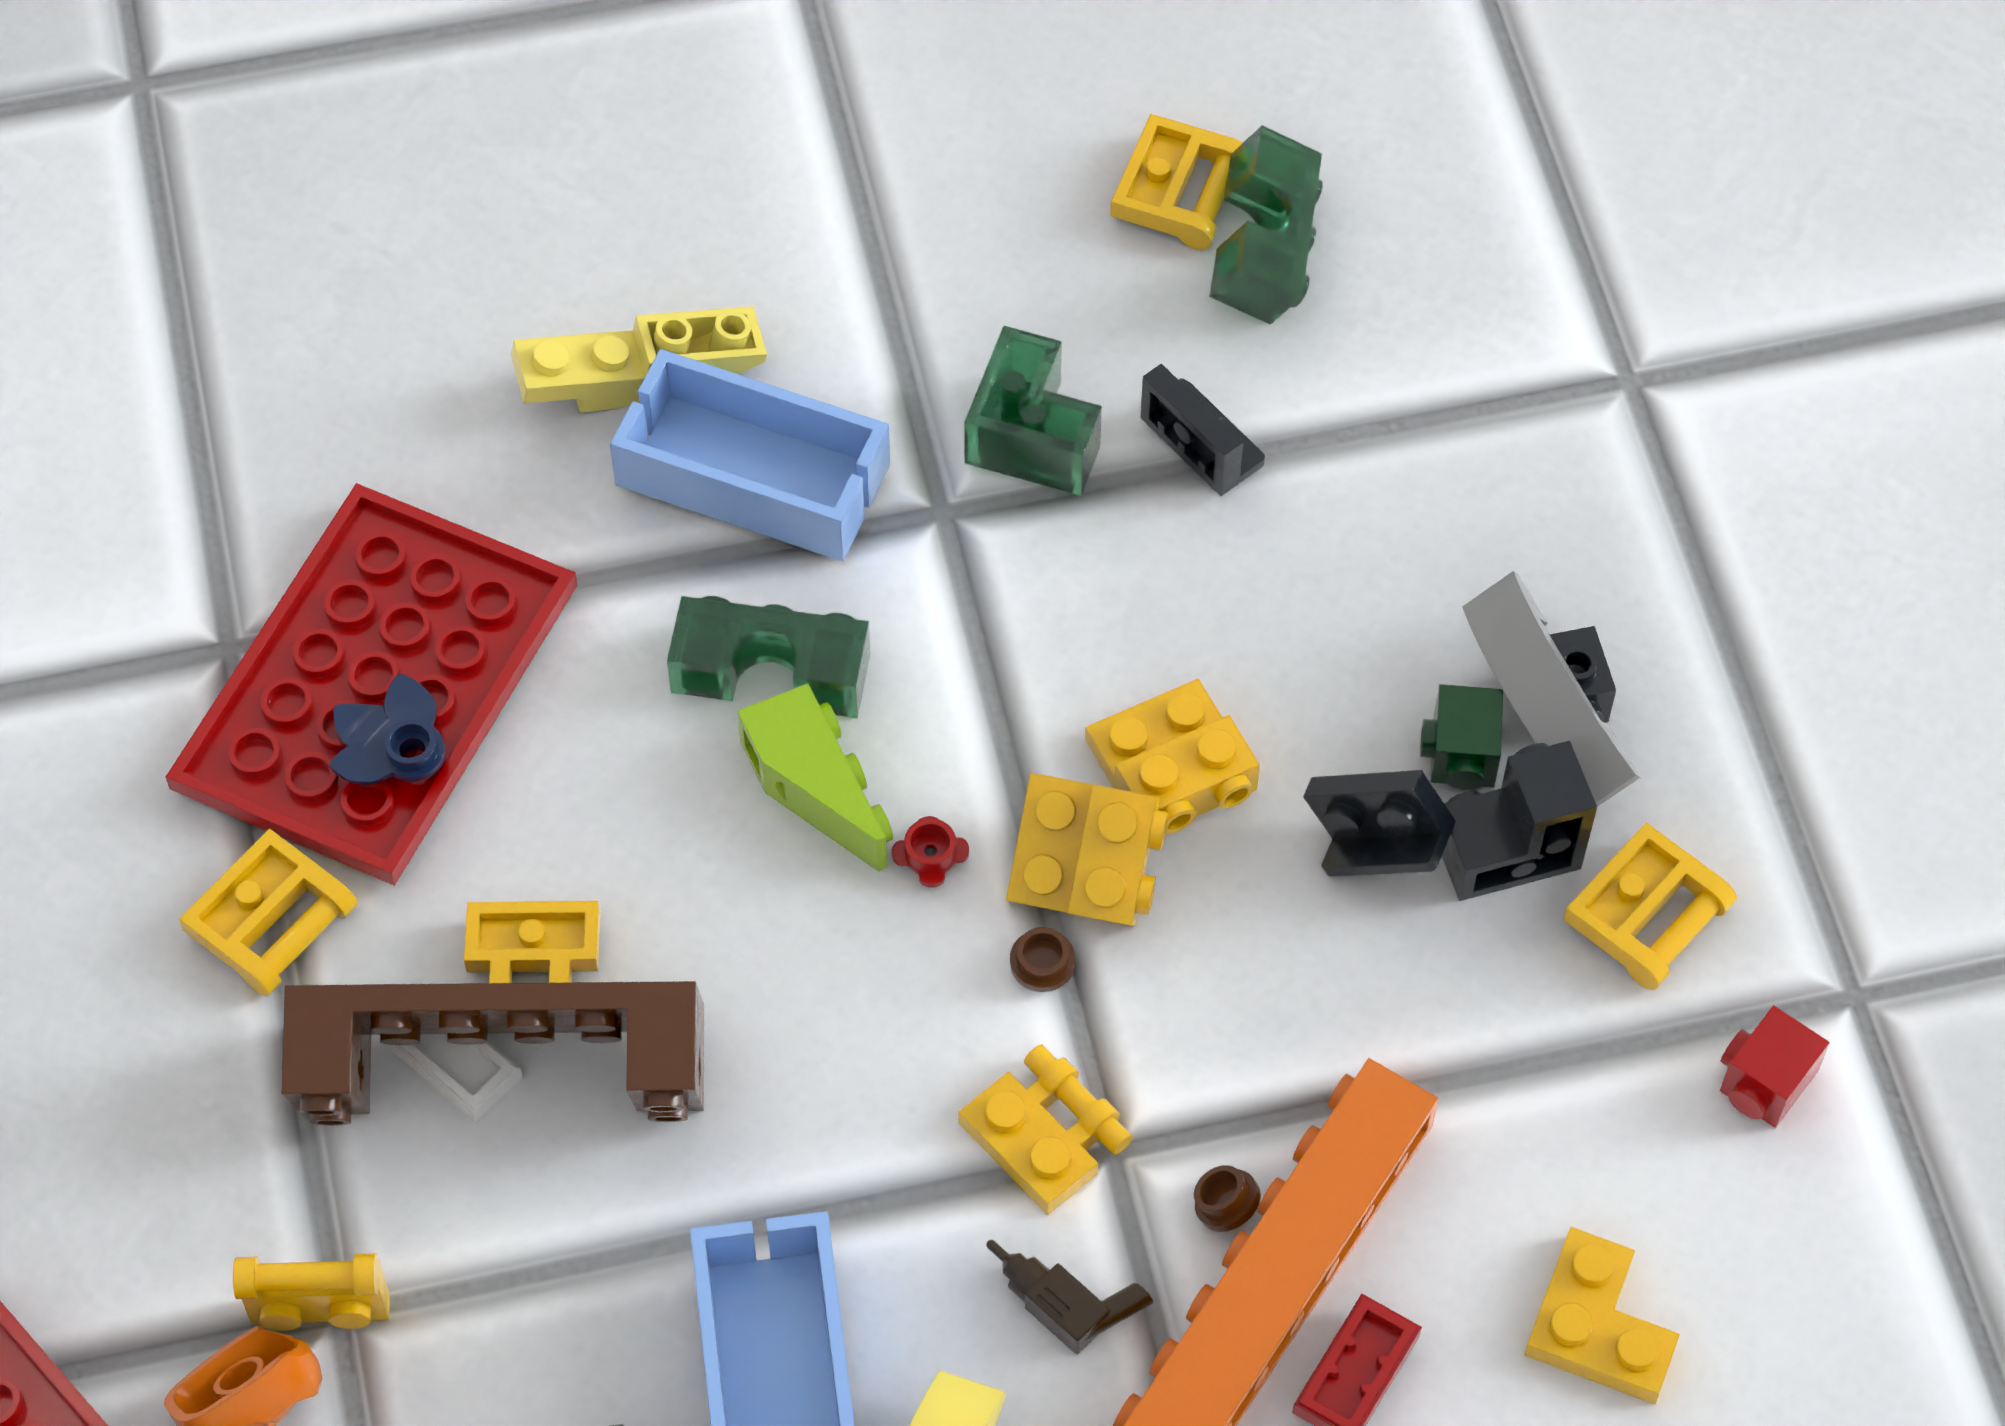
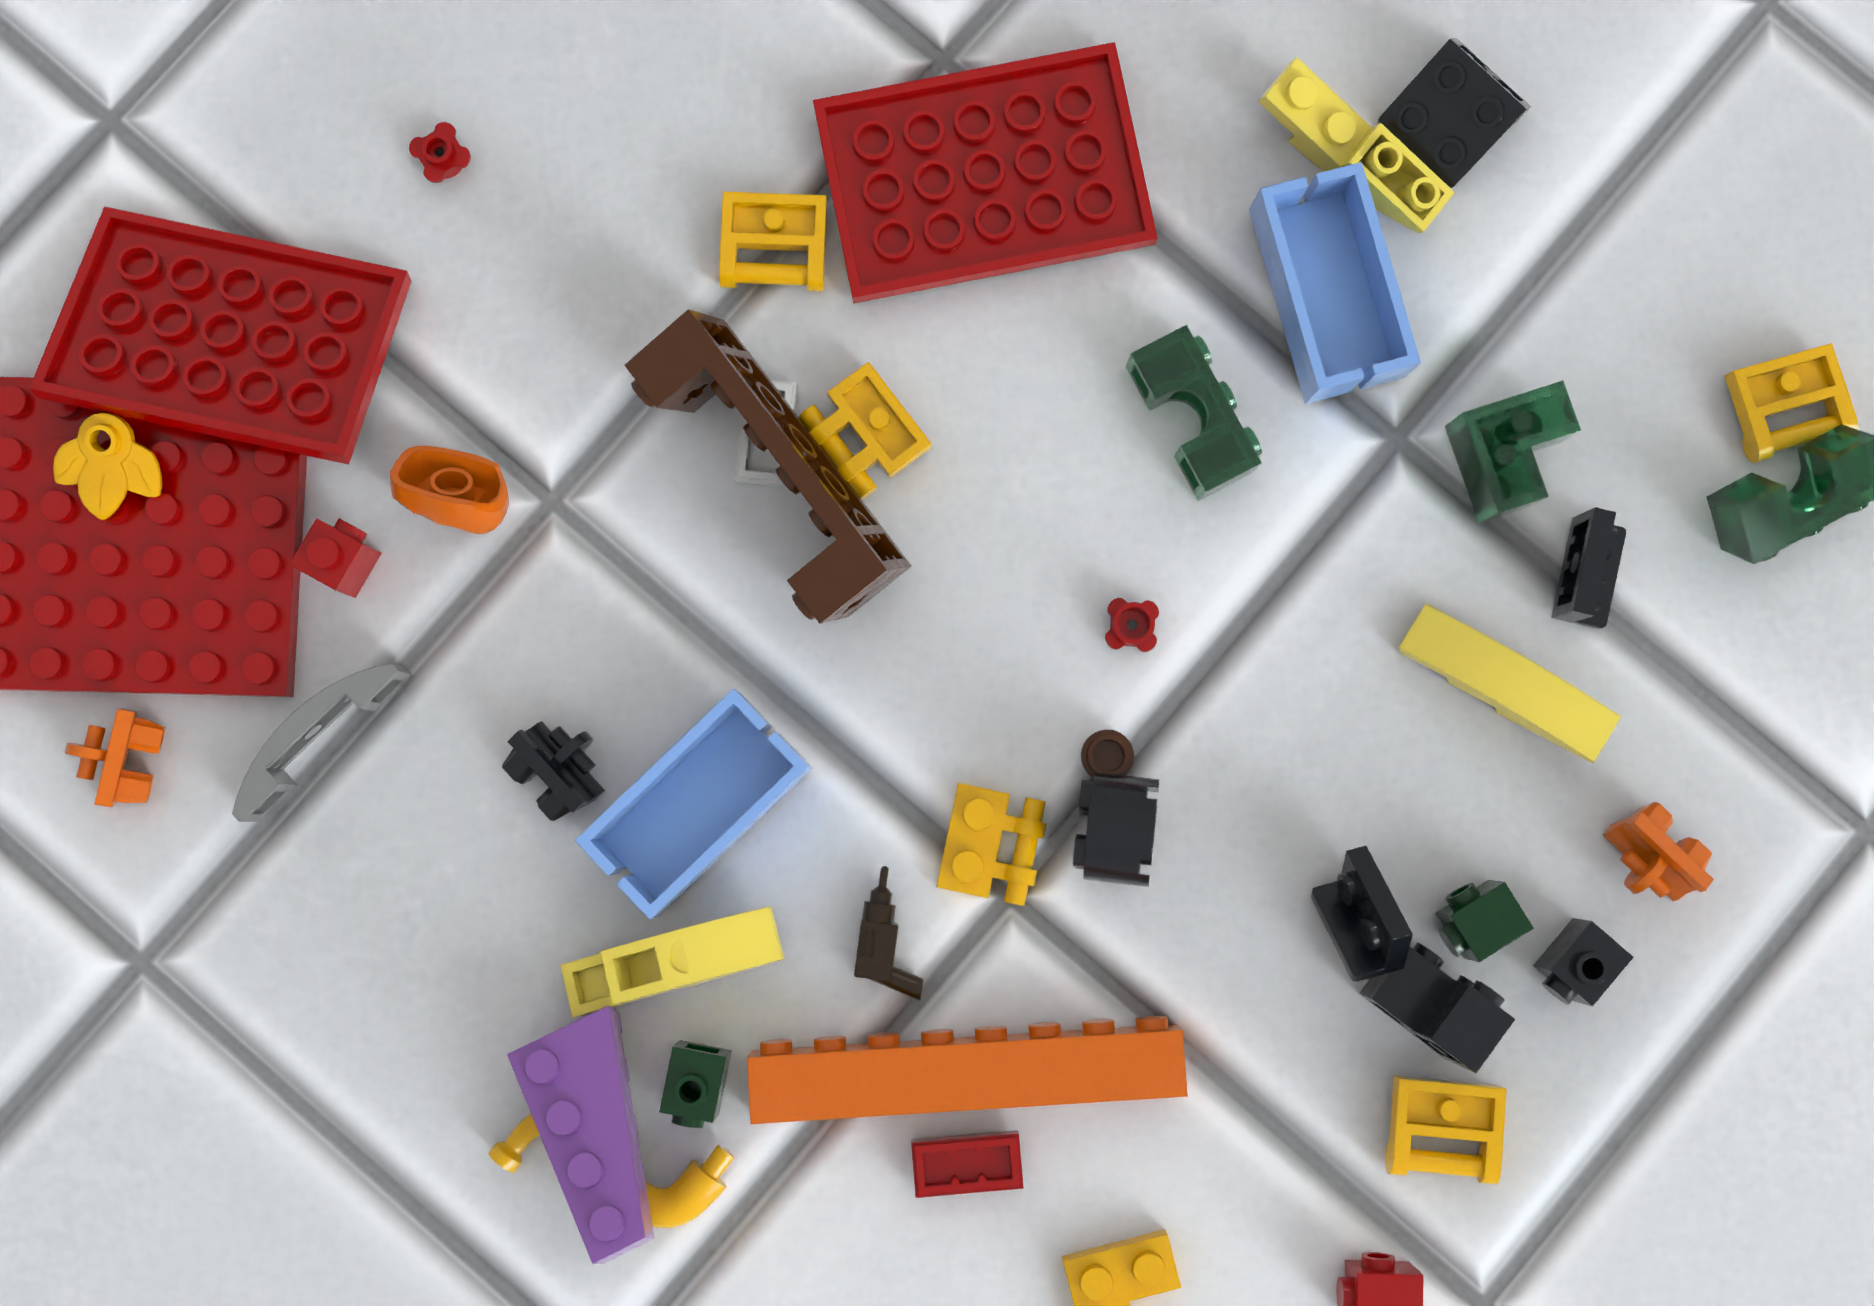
camera: 50 degrees right, 25 degrees up
yellow plate [233,1253,390,1331] -> none
dark blue plate [329,674,446,785] -> none
lime slope [737,683,893,872] -> none
yellow plate [1005,772,1169,926] -> none
yellow plate [1085,678,1260,834] -> none
reddish brown plate [1194,1165,1261,1232] -> none
light grey slope [1462,571,1641,807] -> none
none -> black brick [1073,772,1160,887]
none -> black bracket [1378,38,1531,188]
none -> light yellow slope [1399,604,1621,764]
none -> orange hips [1603,802,1714,901]

